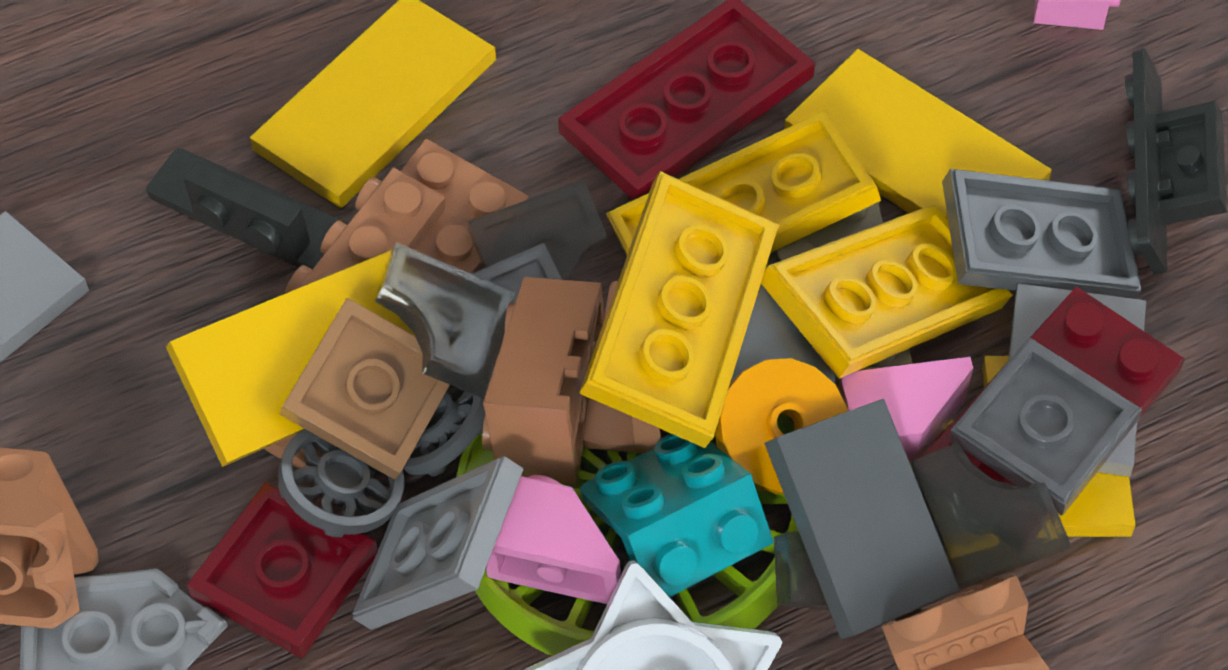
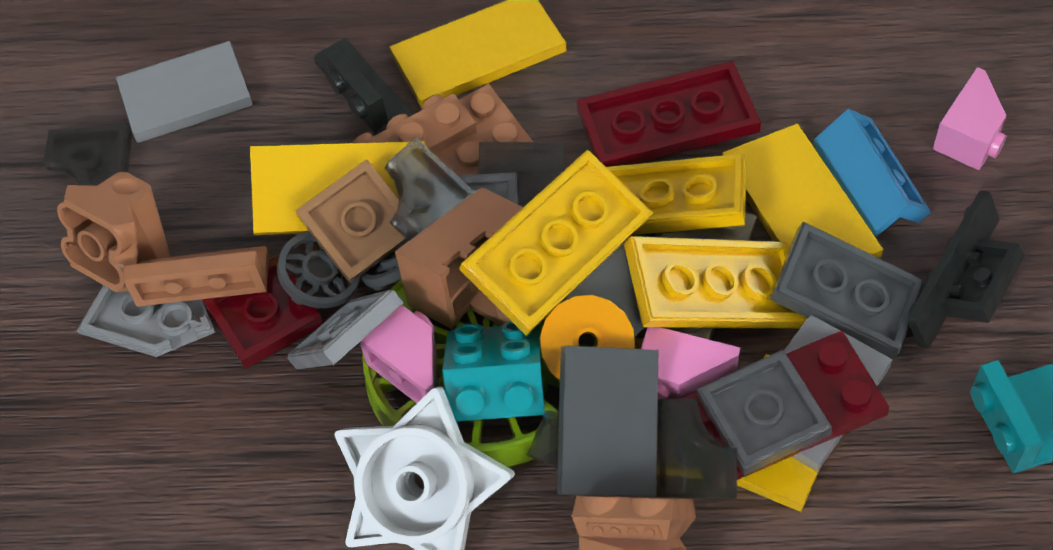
camera: 30 degrees right, 0 degrees up
none -> nougat panel [122,246,269,307]
none -> dark azure panel [813,108,931,237]

